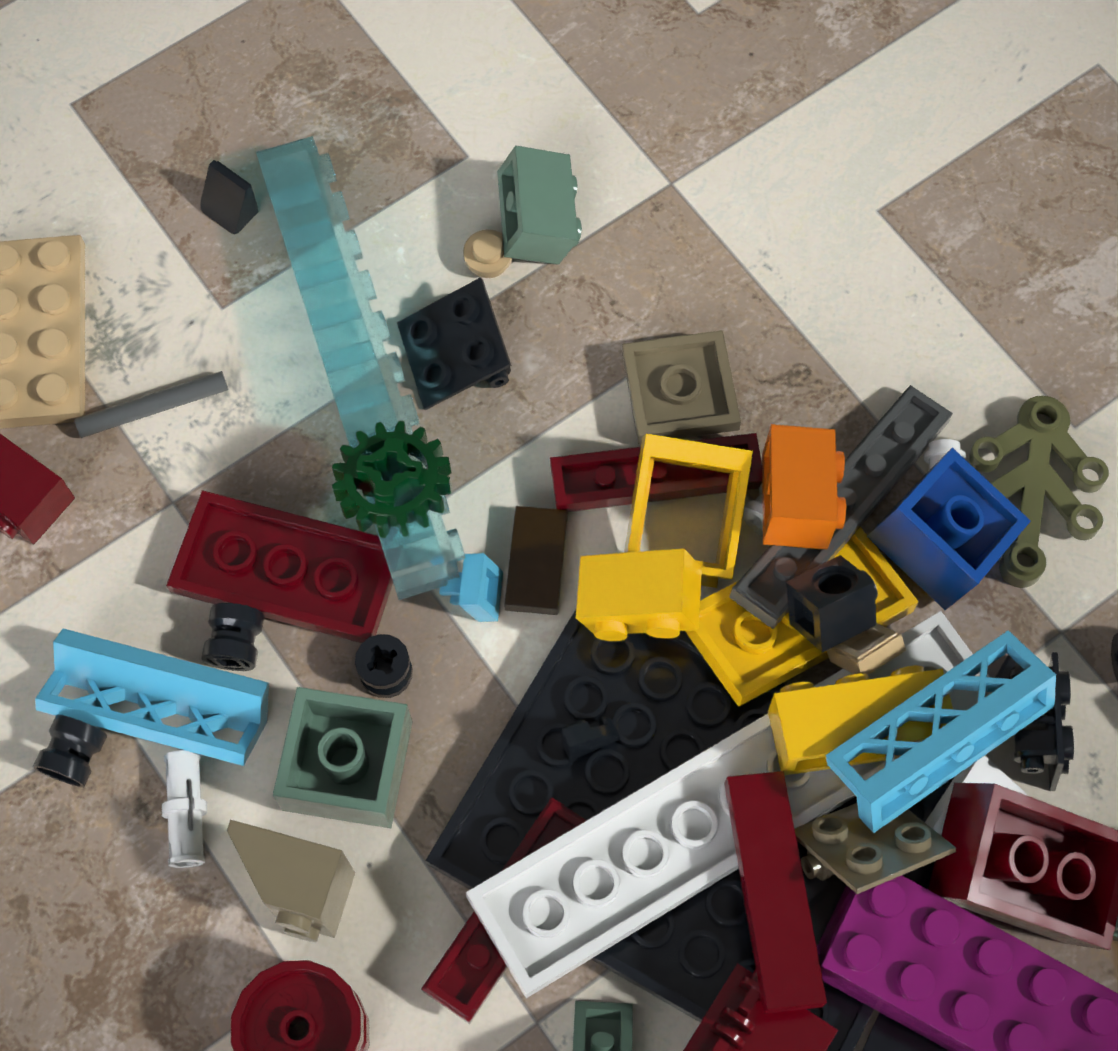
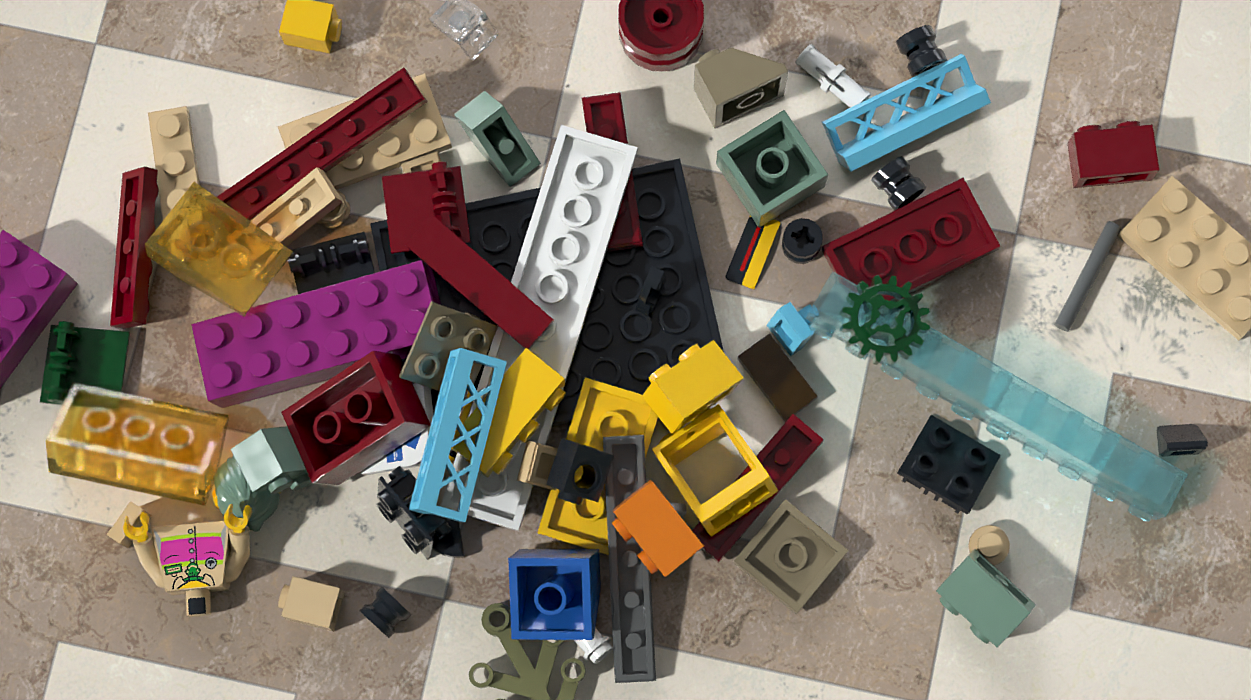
camera: 140 degrees right, 10 degrees up
none -> sticker [725,216,780,289]

